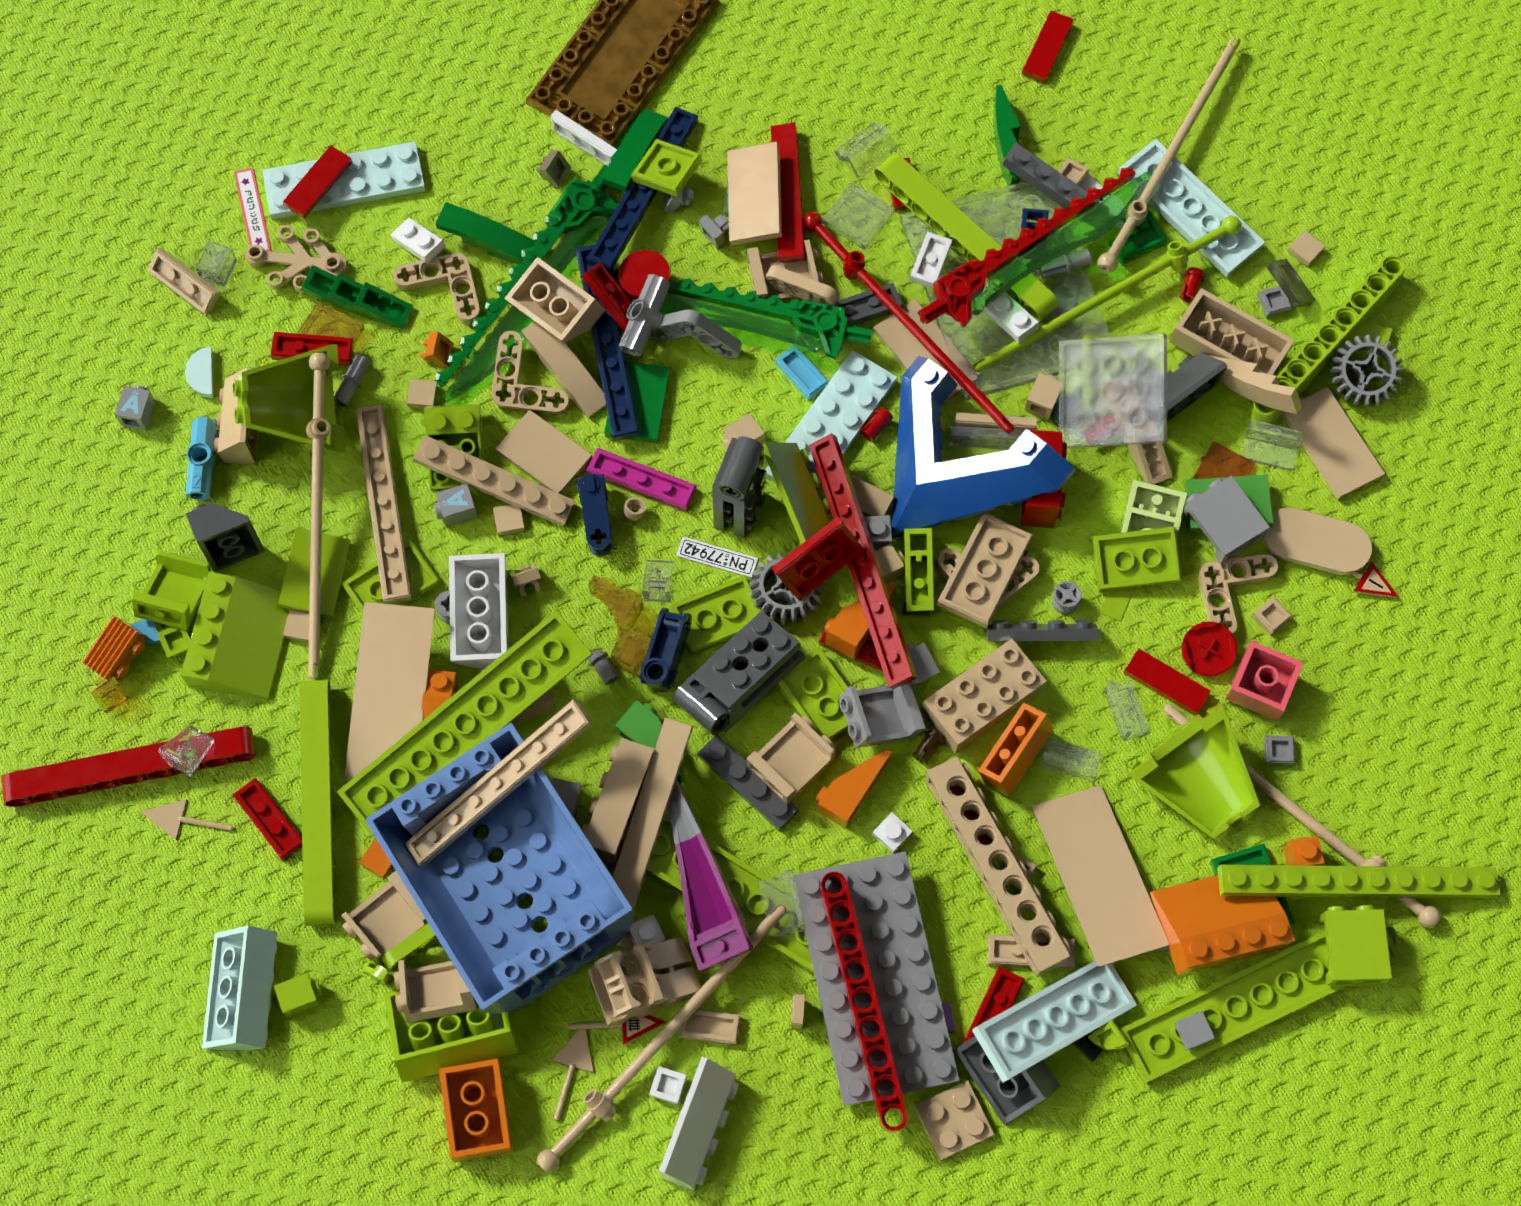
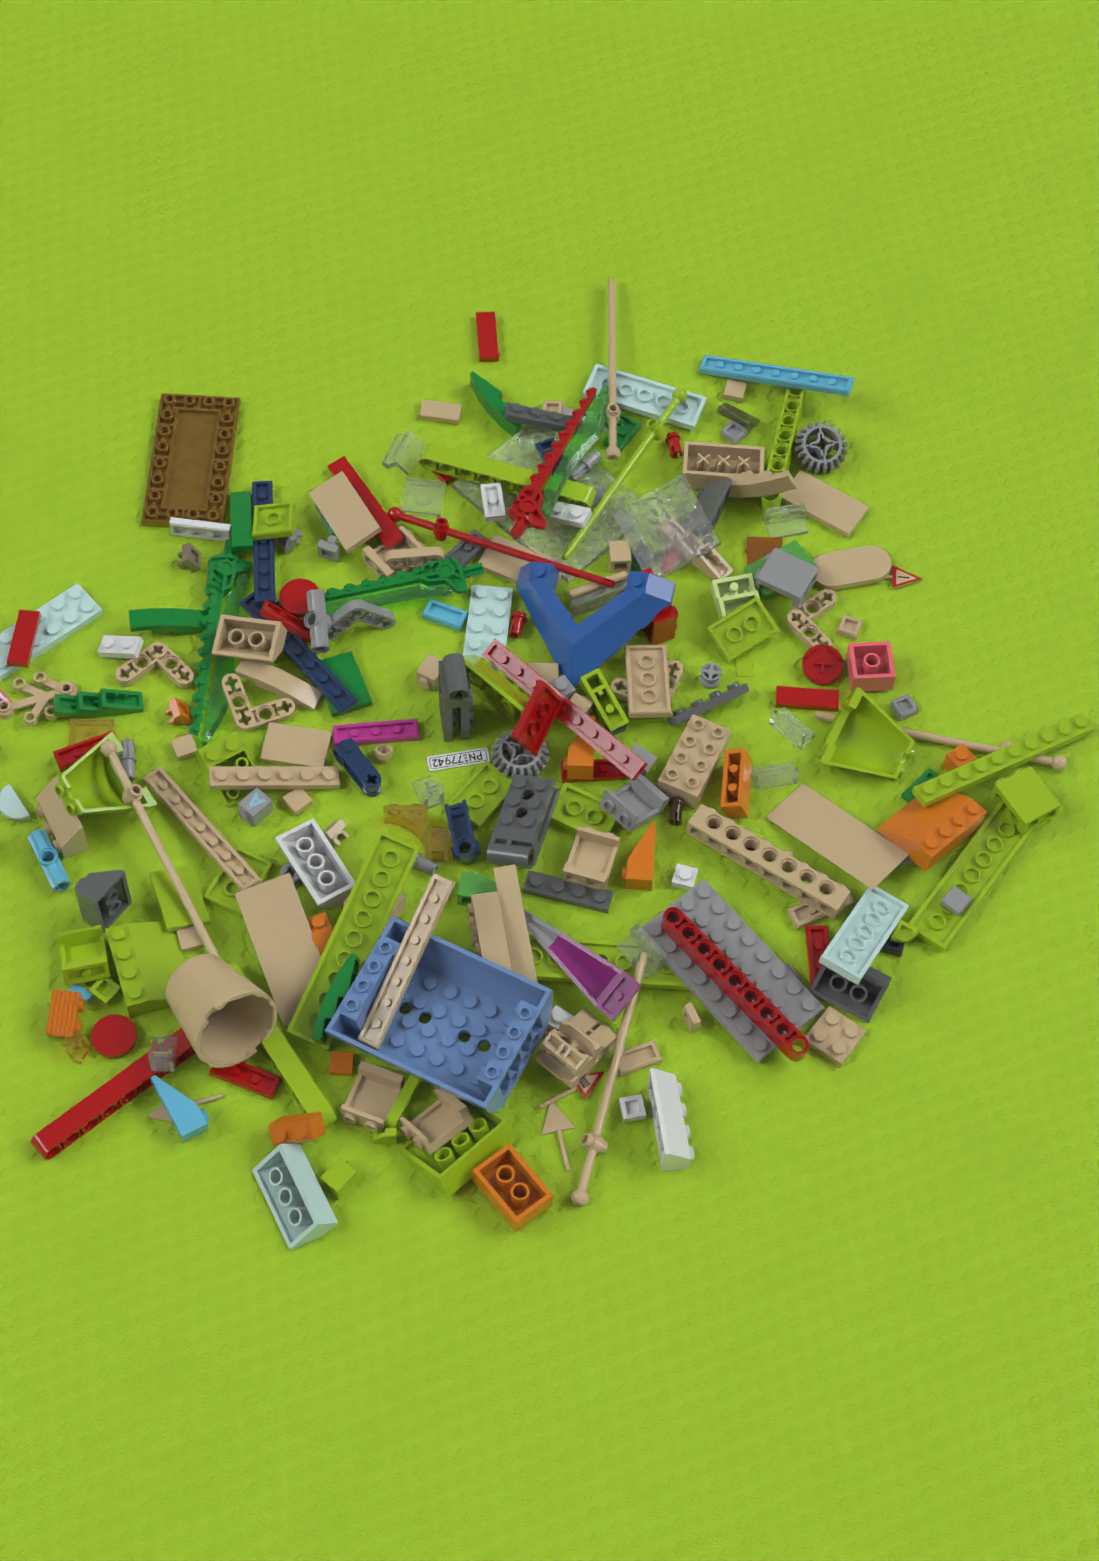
camera: 30 degrees left, 10 degrees down
none -> red tile [91,1014,137,1059]
none -> medium azure slope [151,1075,210,1143]
none -> tan cone [165,954,277,1068]
none -> orange brick [269,1111,325,1145]
none -> green slope [312,953,360,1045]
none -> tan tile [420,399,462,425]
none -> medium azure tile [699,355,855,396]

